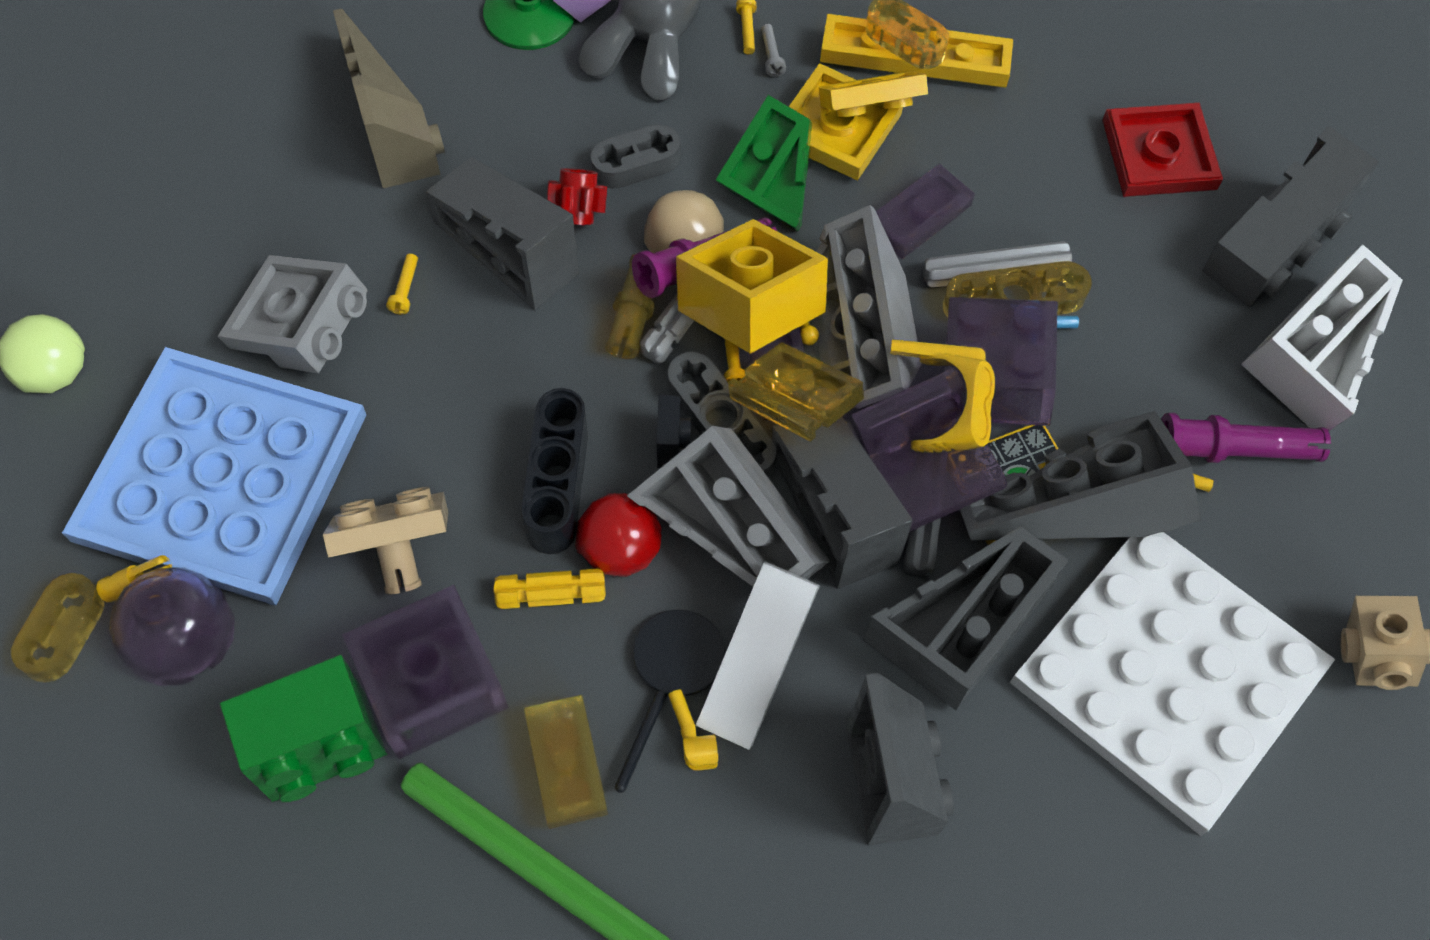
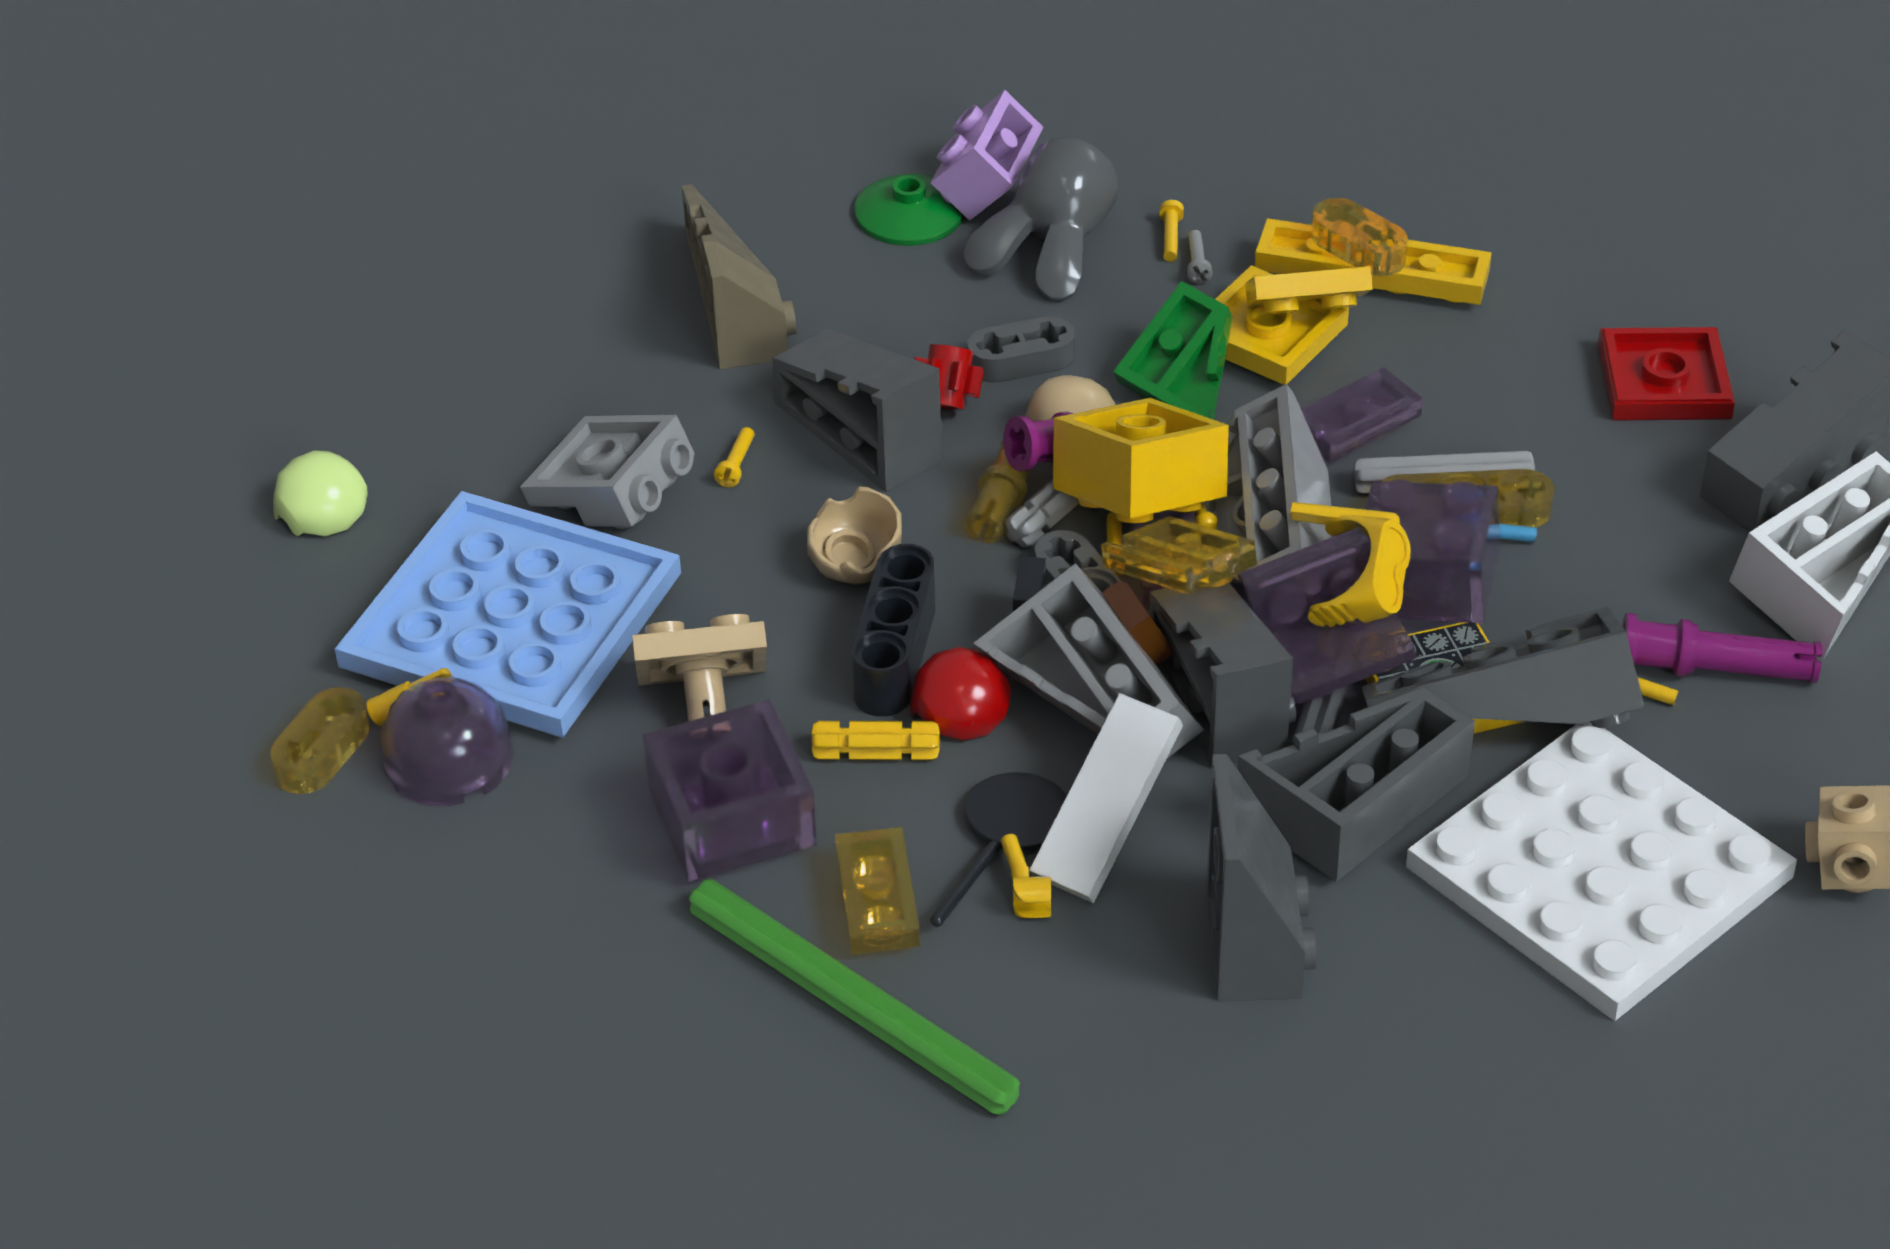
camera: 10 degrees right, 20 degrees down
green brick [220,655,387,802] -> none
none -> tan hair [807,487,902,584]
none -> reddish brown tile [1102,580,1173,666]

